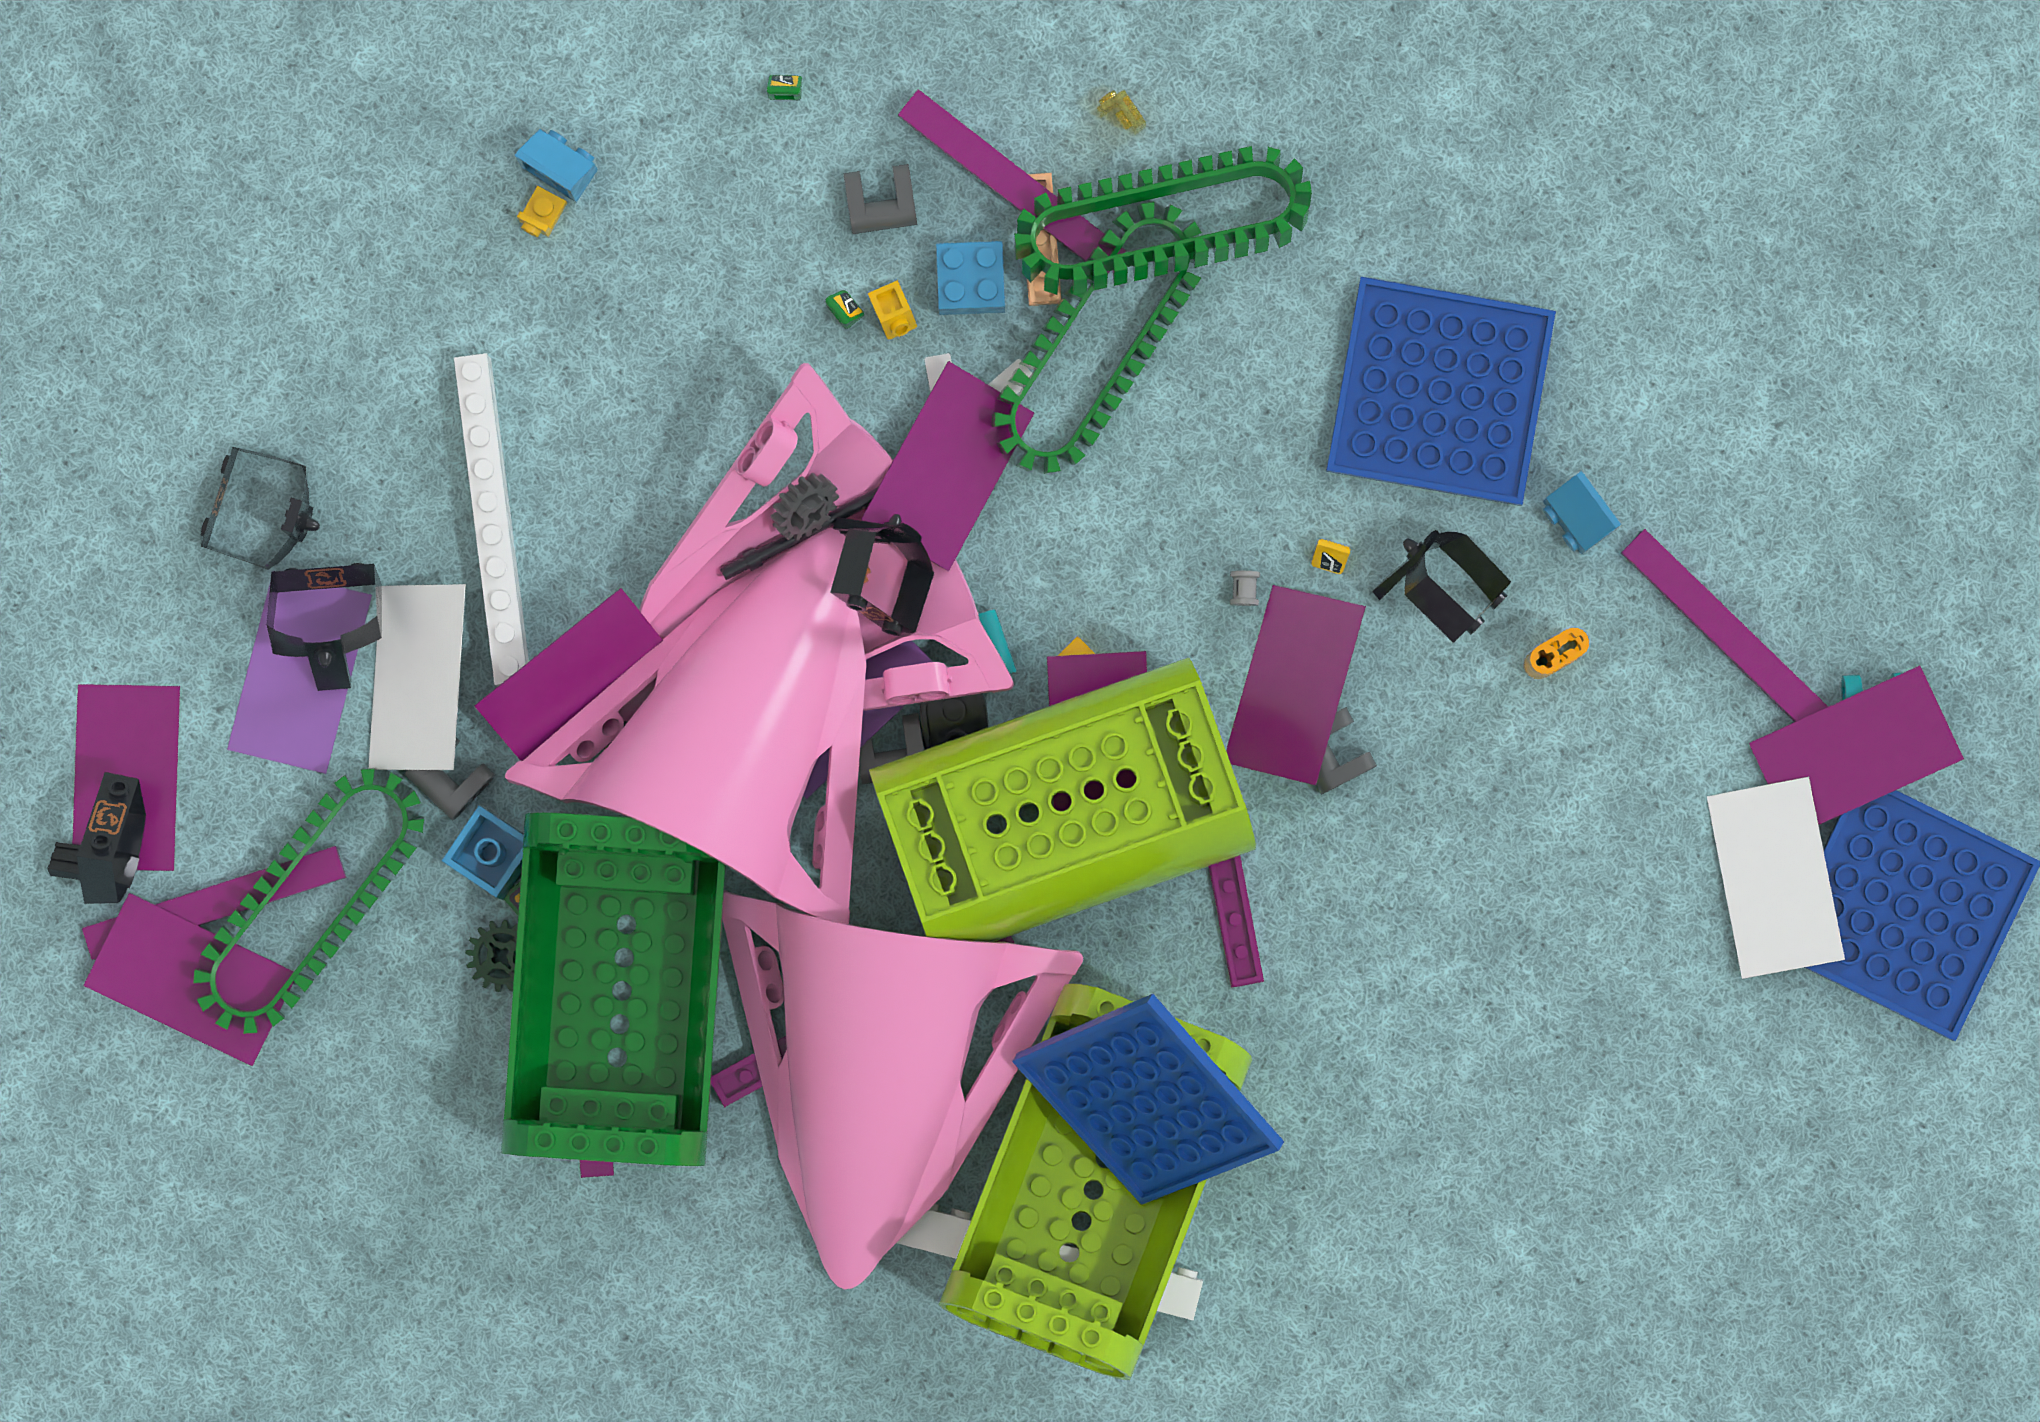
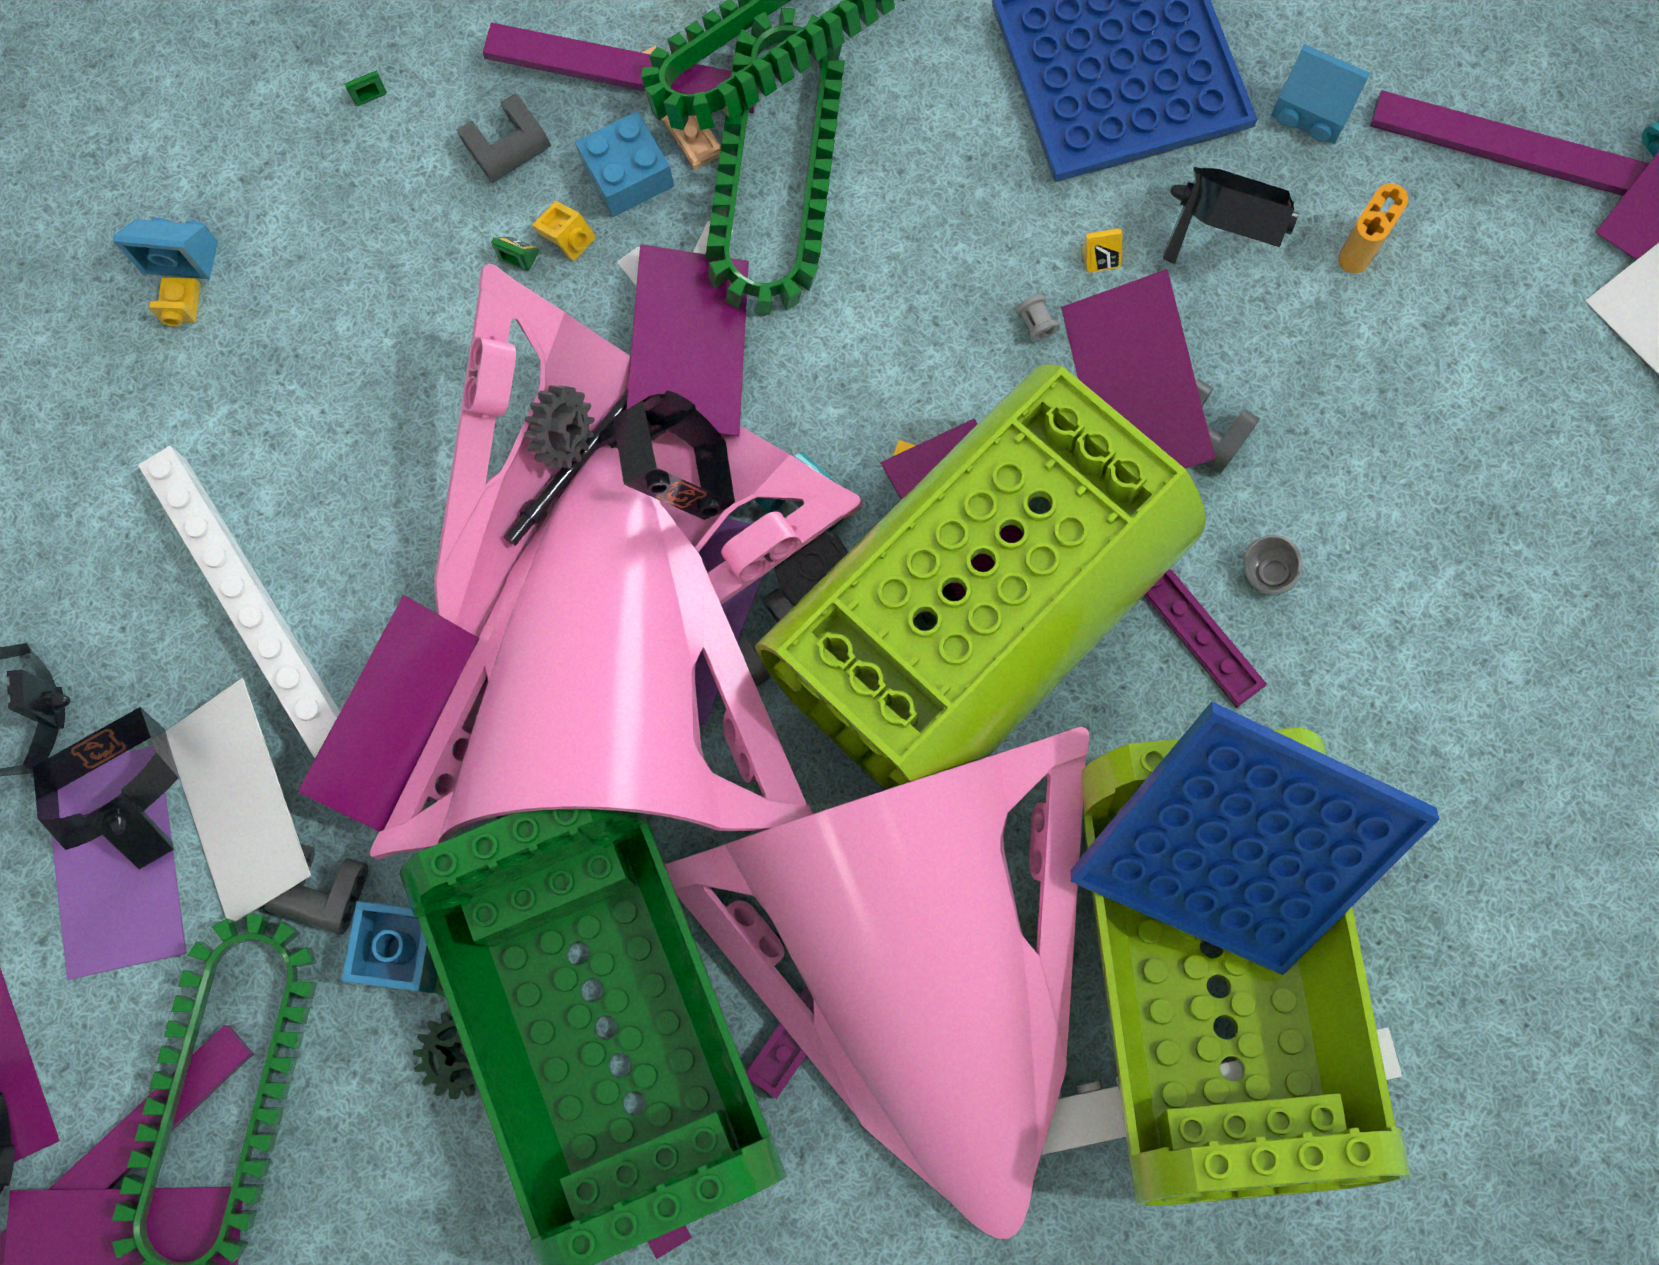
camera: 25 degrees left, 10 degrees down
none -> light grey hair [1244,534,1303,596]

